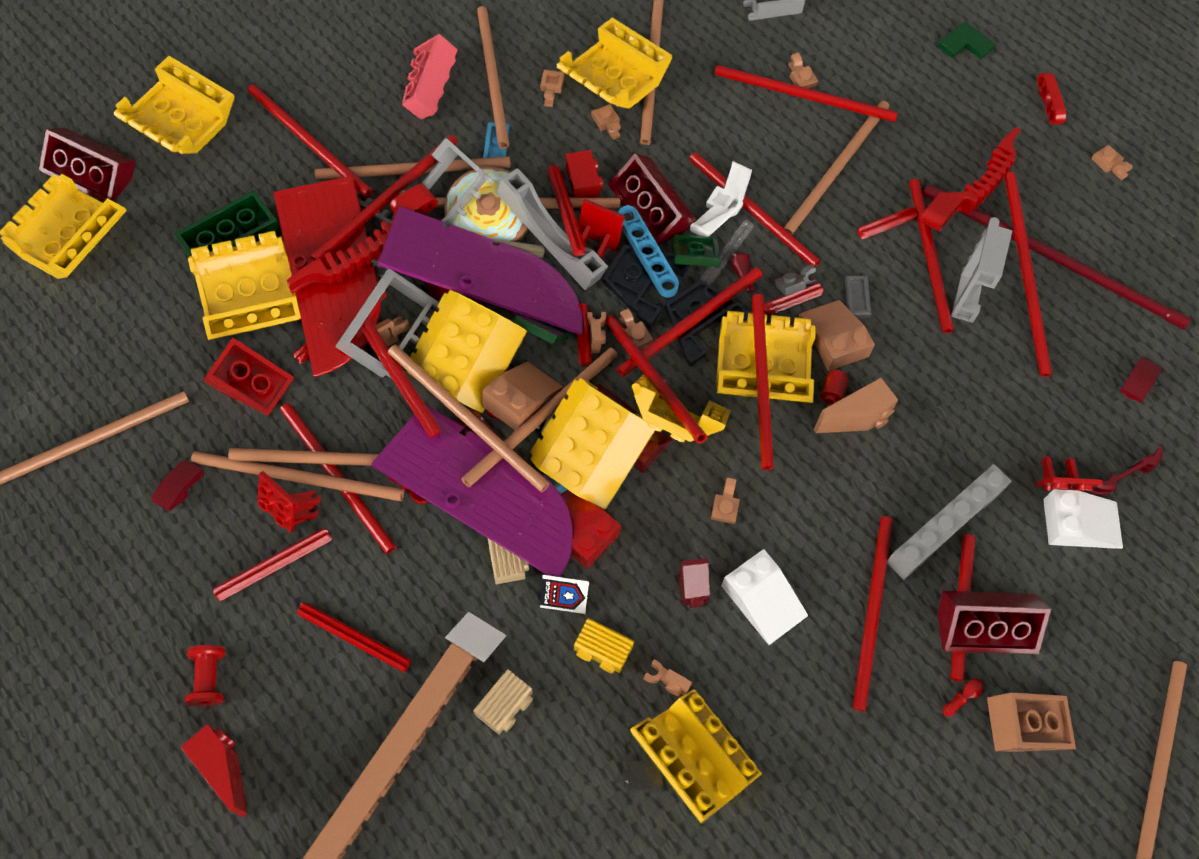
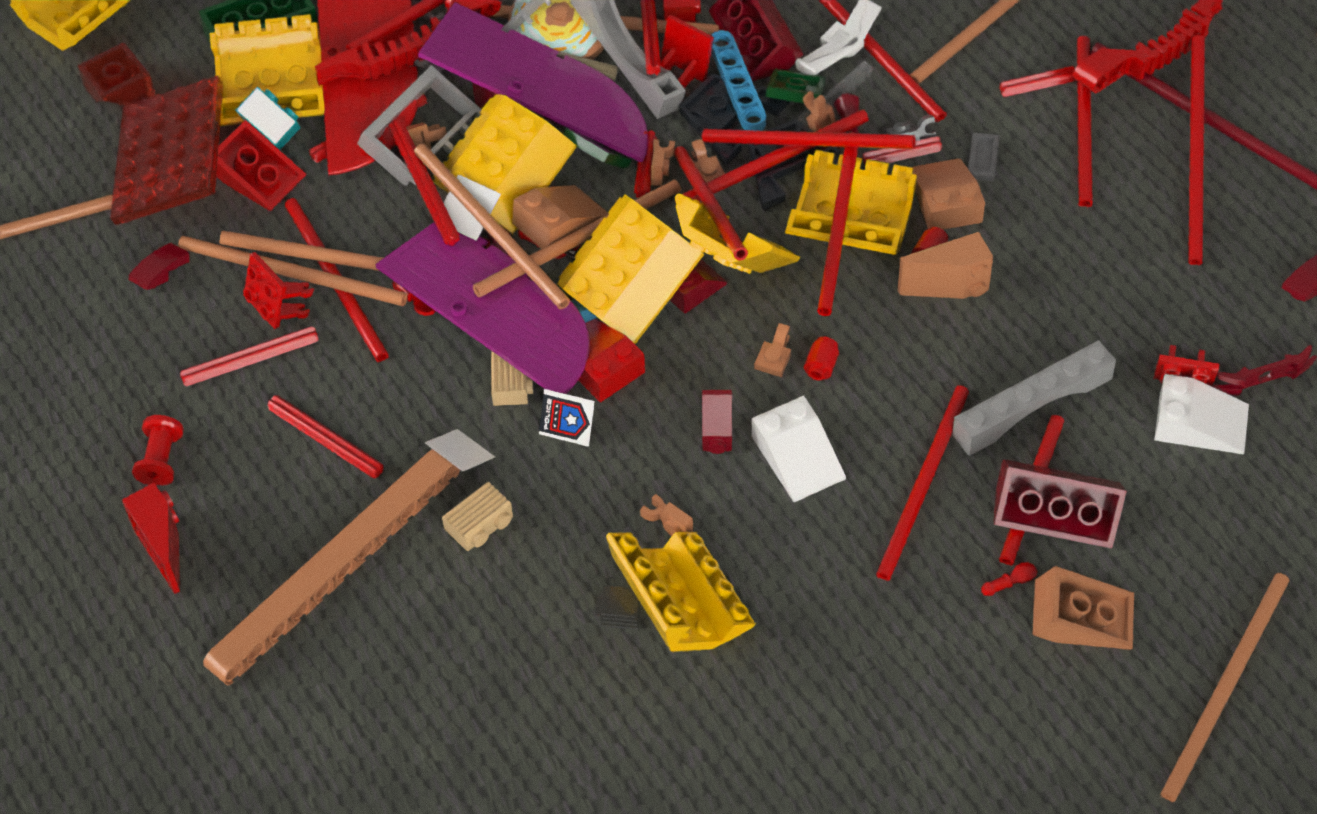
camera: 15 degrees right, 10 degrees down
yellow brick [574,618,634,674] -> none
light grey hinge [951,217,1012,323] -> none
none -> clear red slope [77,42,155,107]
none -> clear red plate [110,75,223,225]
none -> white brick [235,87,300,150]
none -> white sticker [444,174,501,241]
none -> red piece [702,129,916,149]
none -> nougat plate [803,91,836,132]
none -> red brick [804,336,839,381]

